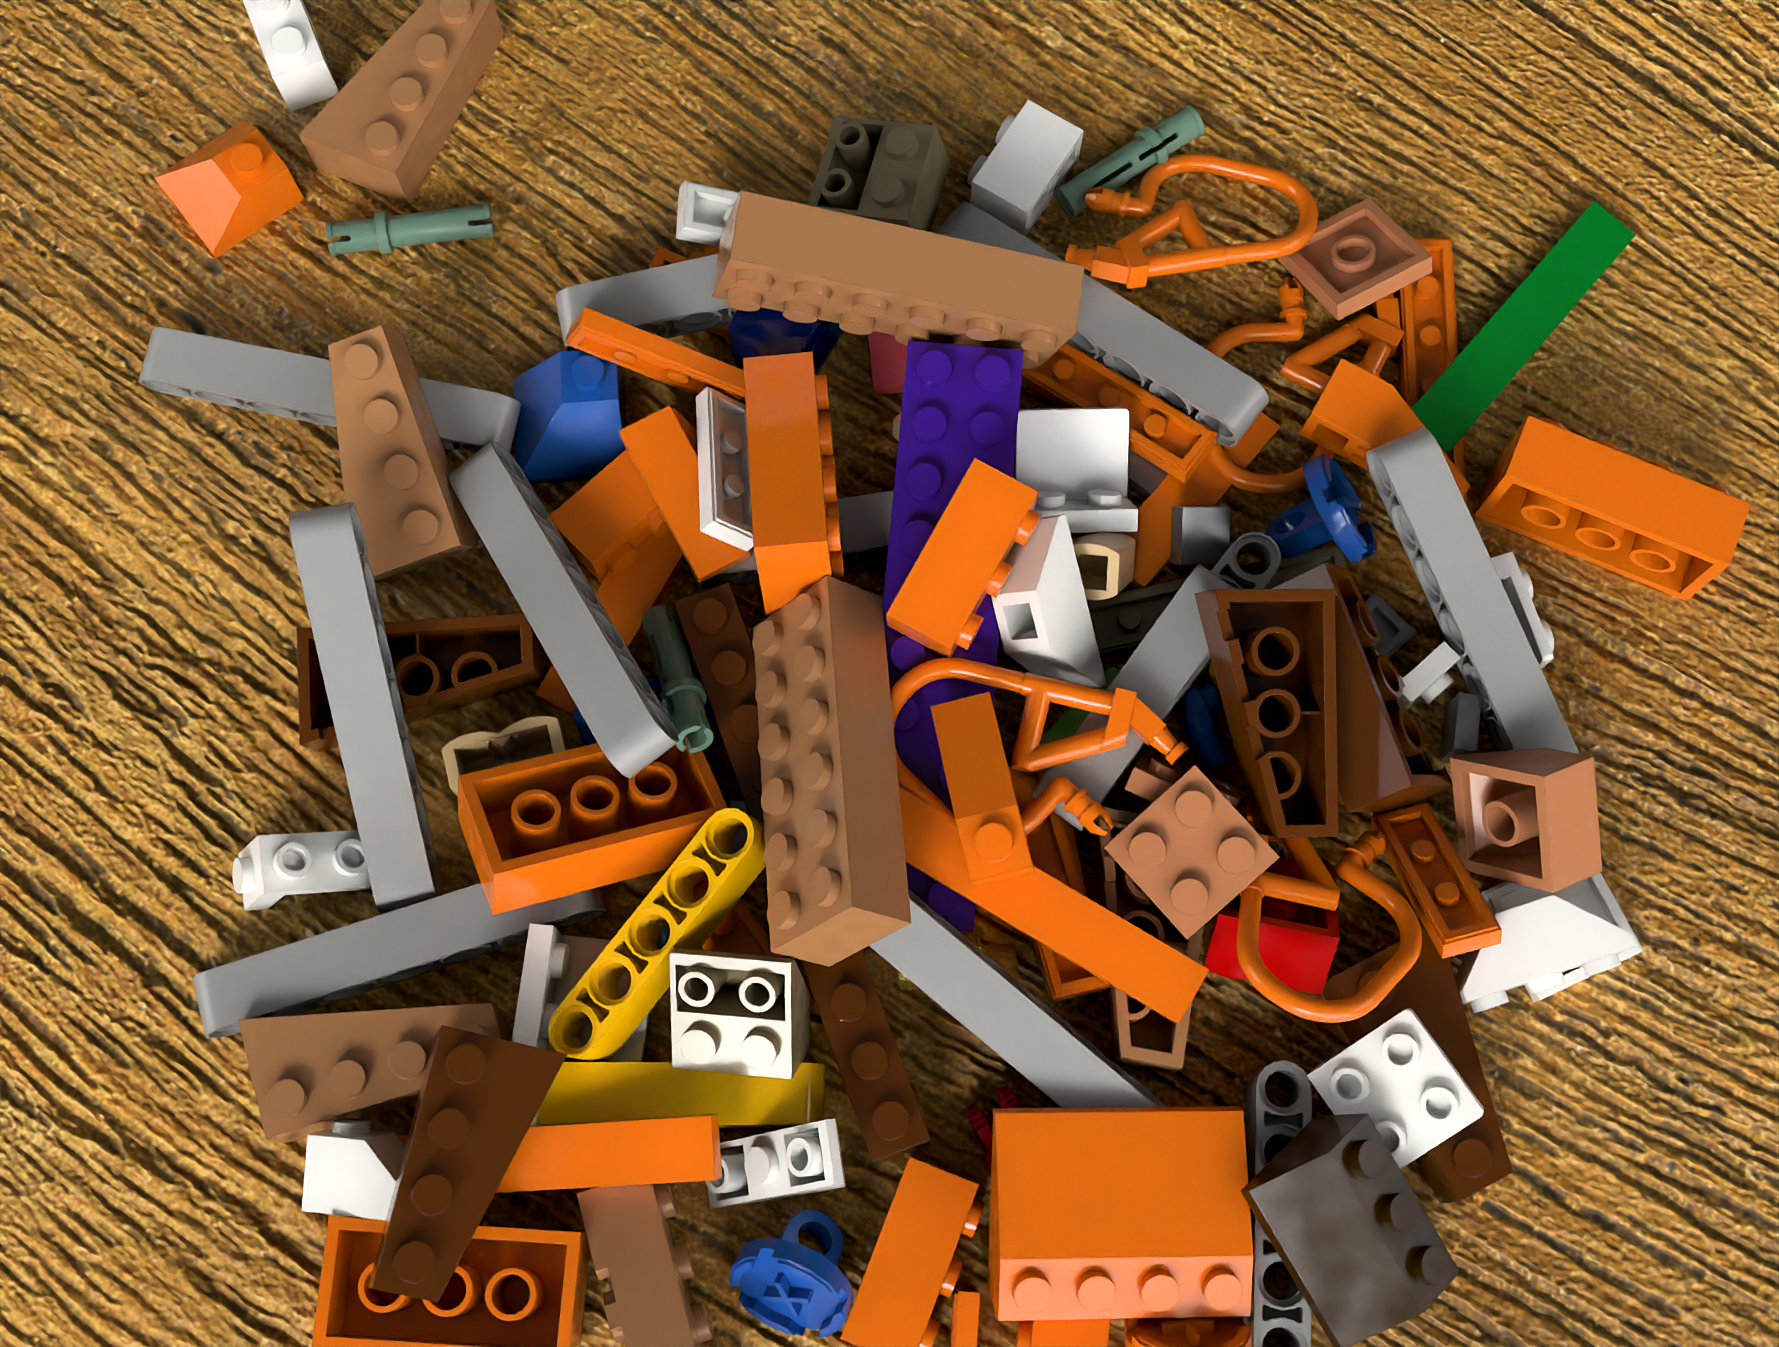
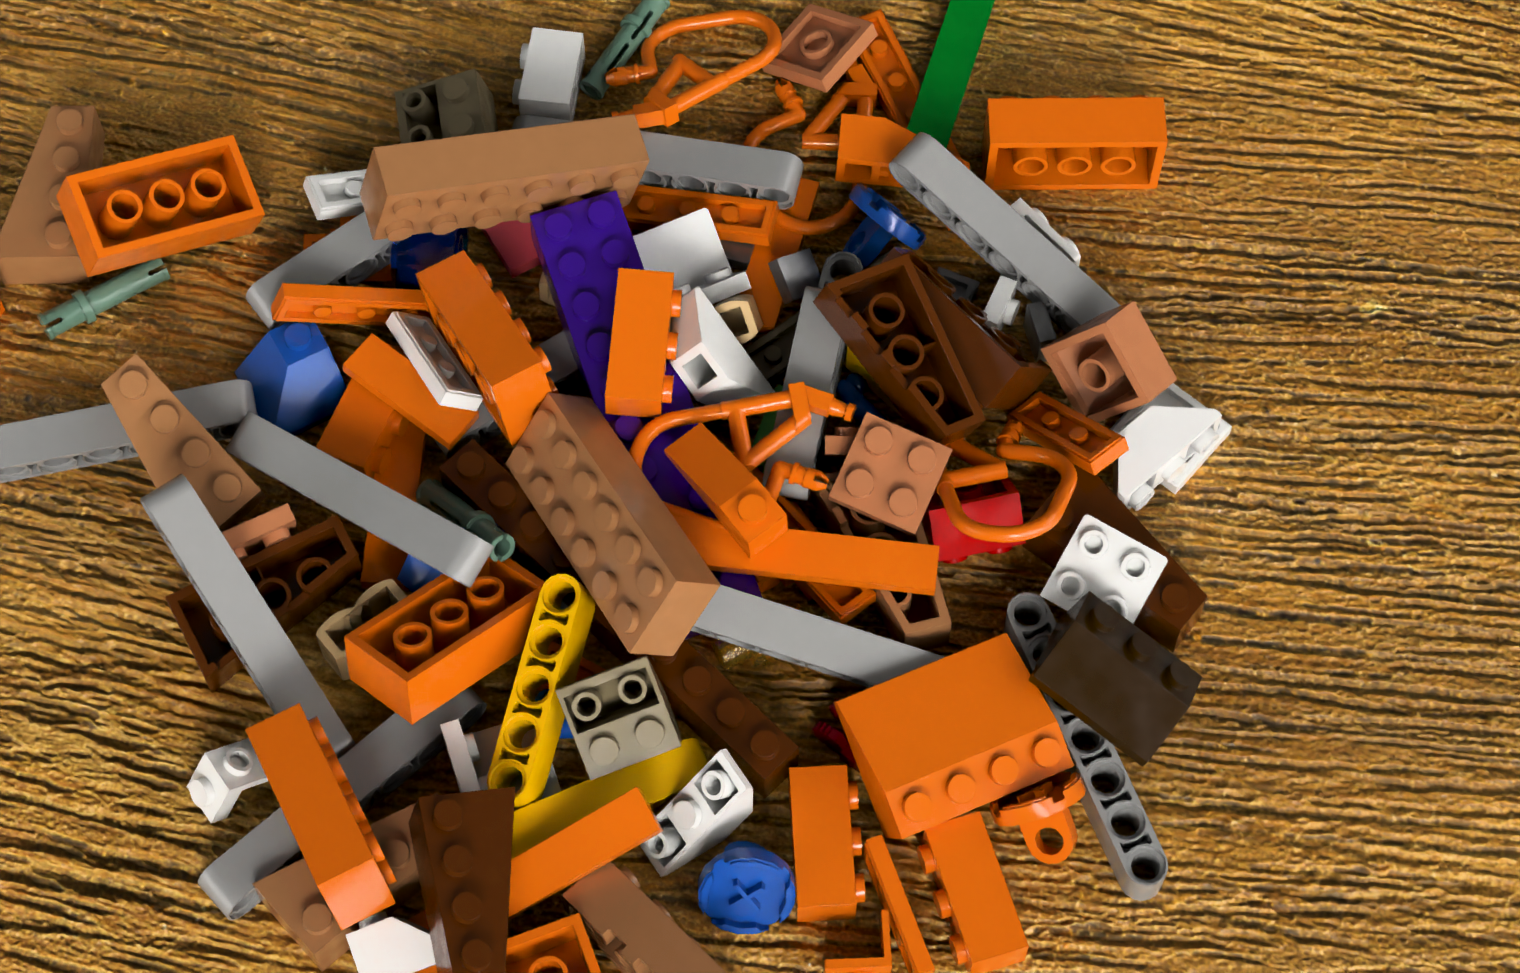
camera: 25 degrees left, 10 degrees down
none -> orange brick [56,135,265,277]
none -> nougat plate [222,503,298,561]
none -> orange brick [245,703,397,931]

